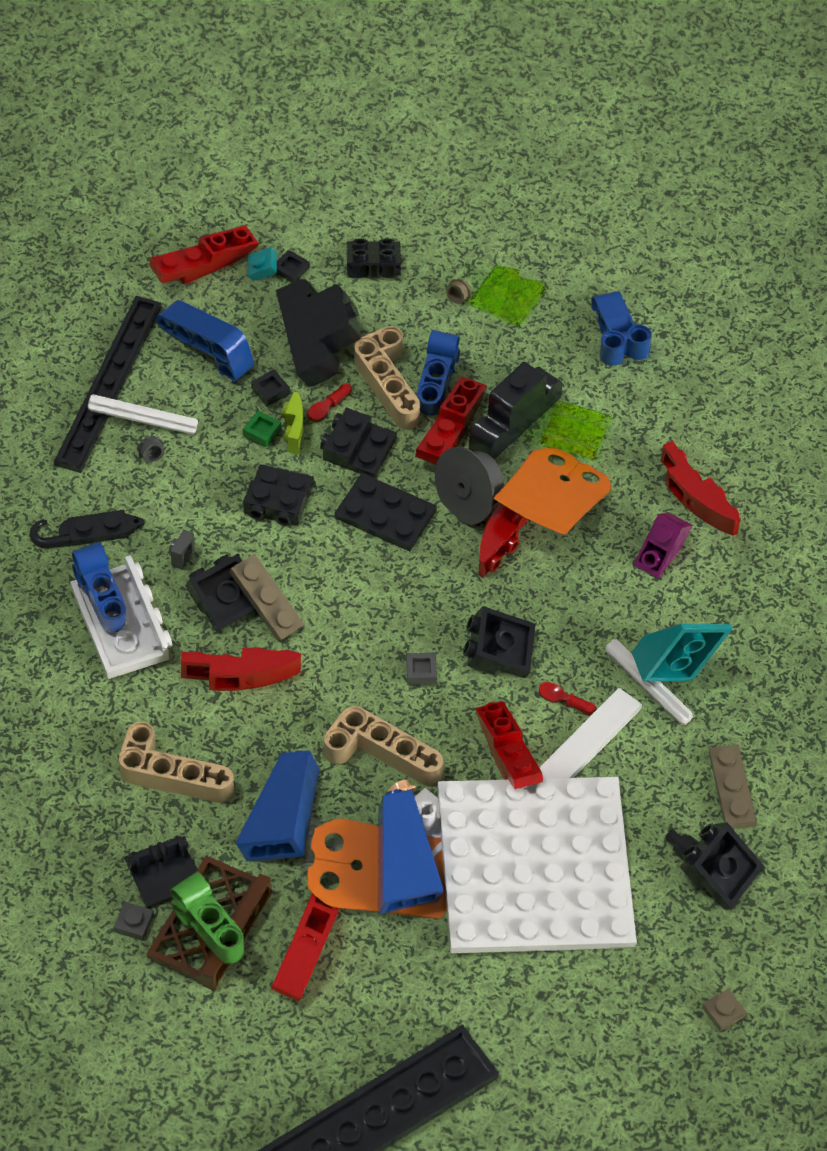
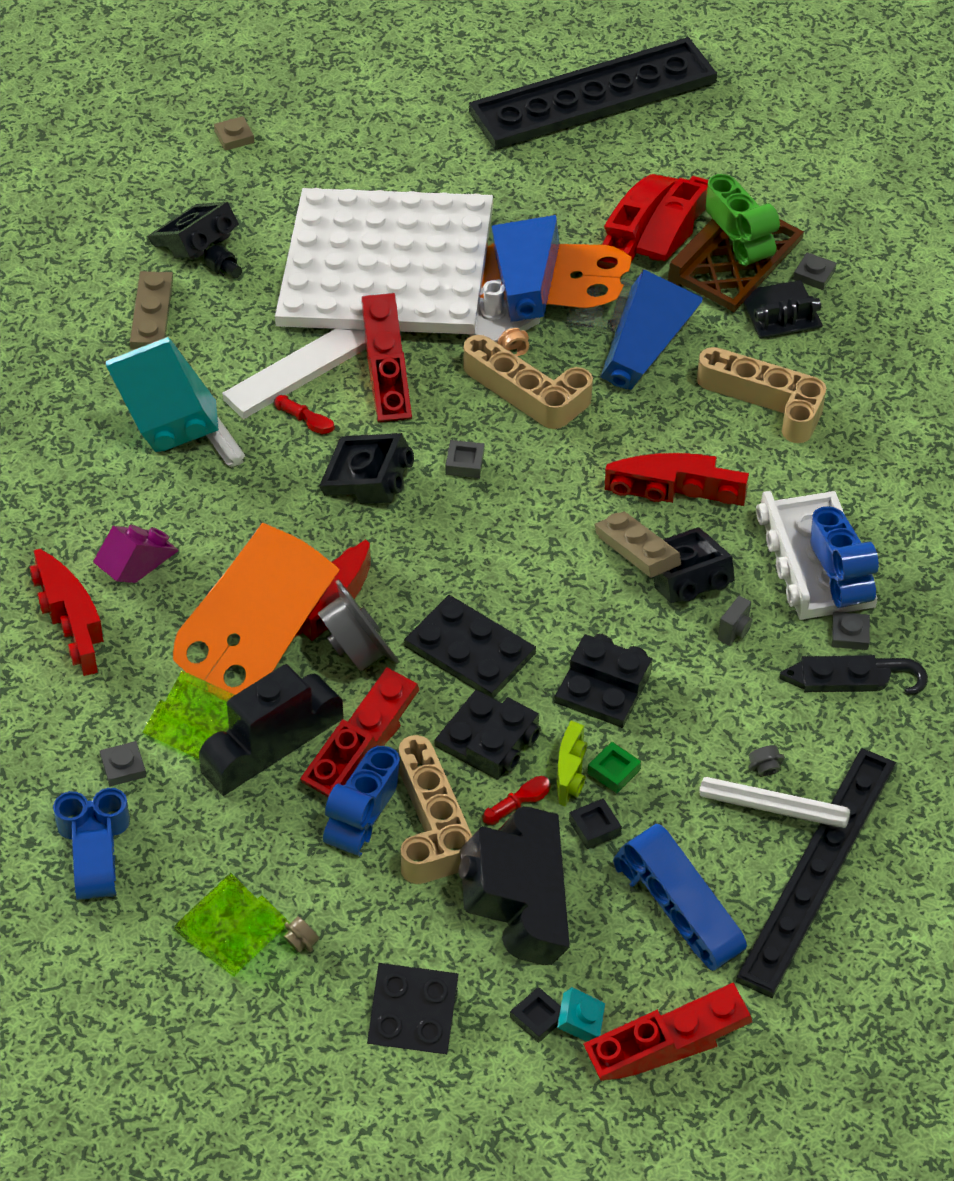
camera: 170 degrees left, 5 degrees down
none -> dark grey plate [99,741,146,787]
none -> red slope [636,176,708,261]

